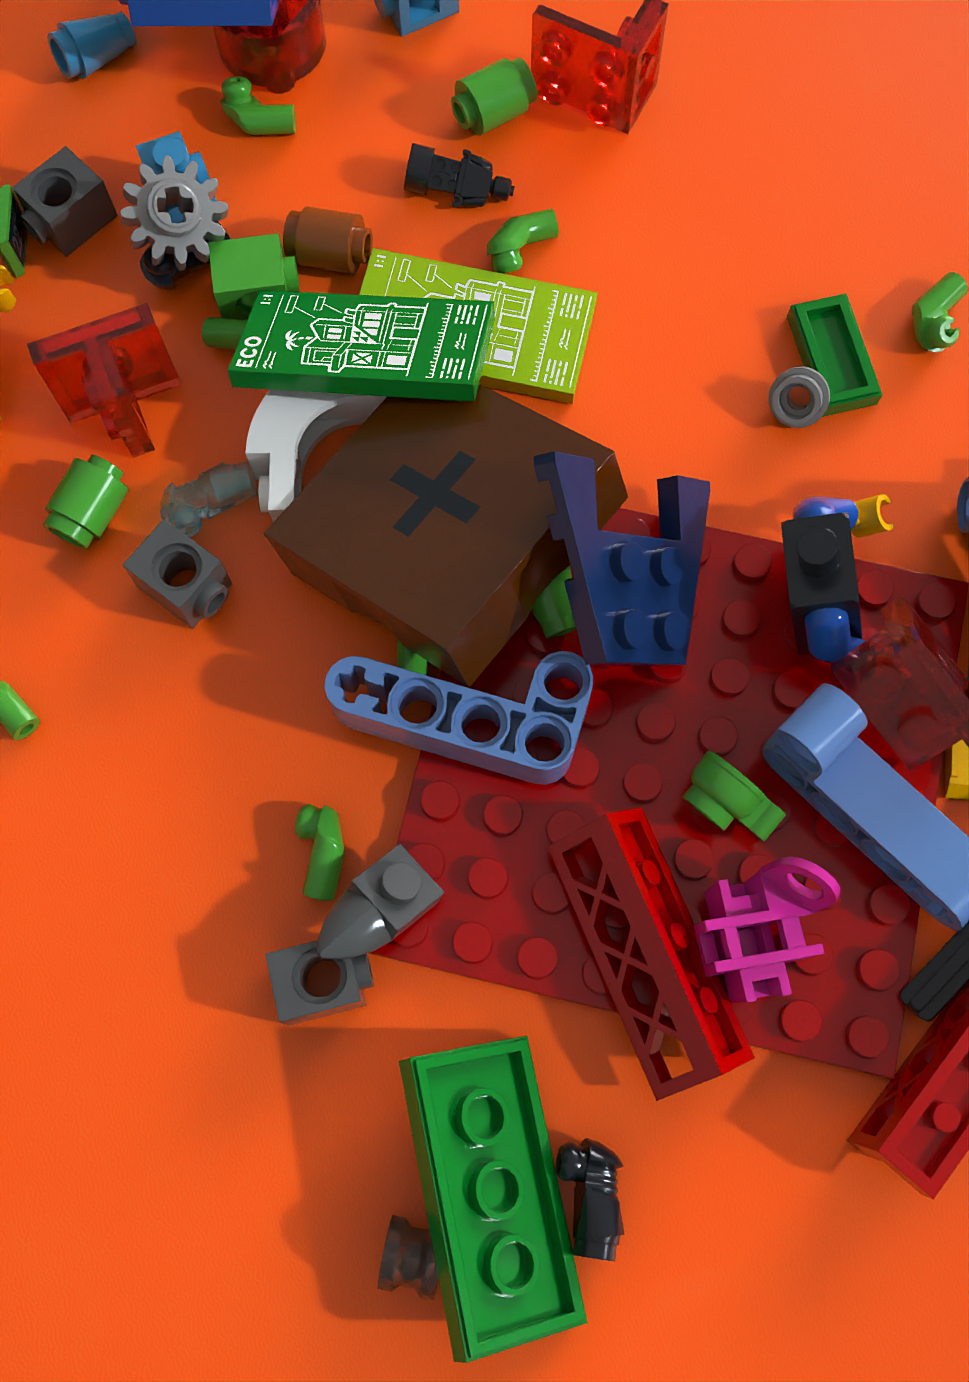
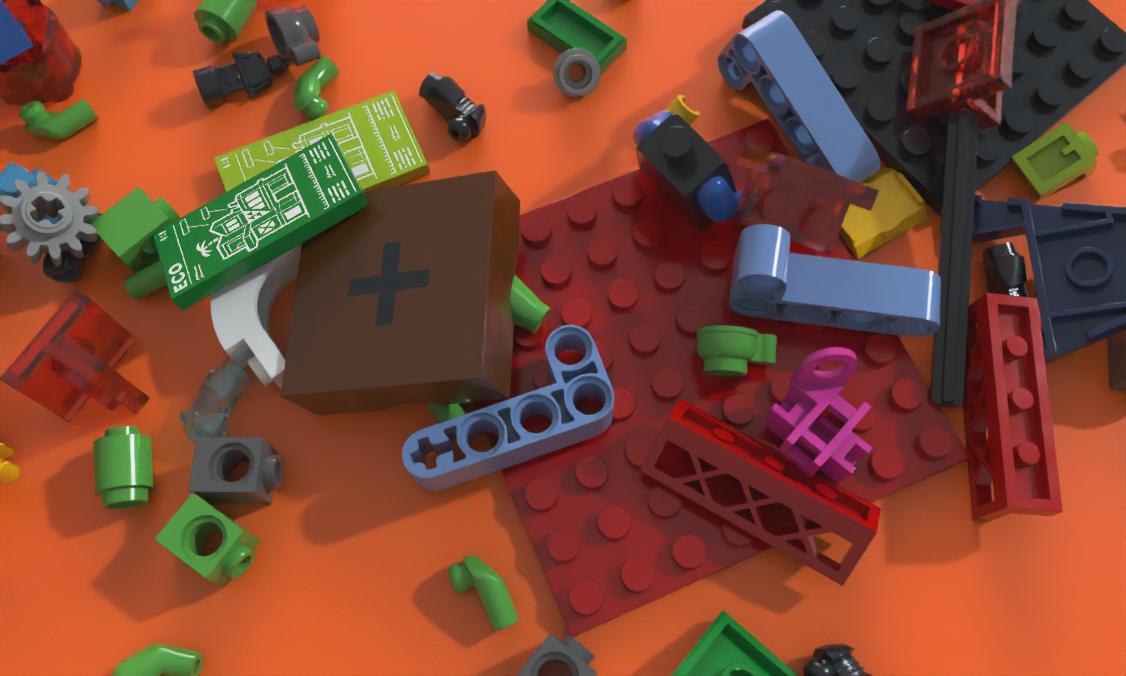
camera: 35 degrees left, 5 degrees down
dark orange brick [283,206,373,274] -> none
dark grey plate [316,844,445,959] -> none
dark blue wing [534,451,710,667] -> none
none -> bright green brick [155,493,261,587]
none -> dark grey piece [265,6,321,66]
none -> black arm [419,72,486,142]

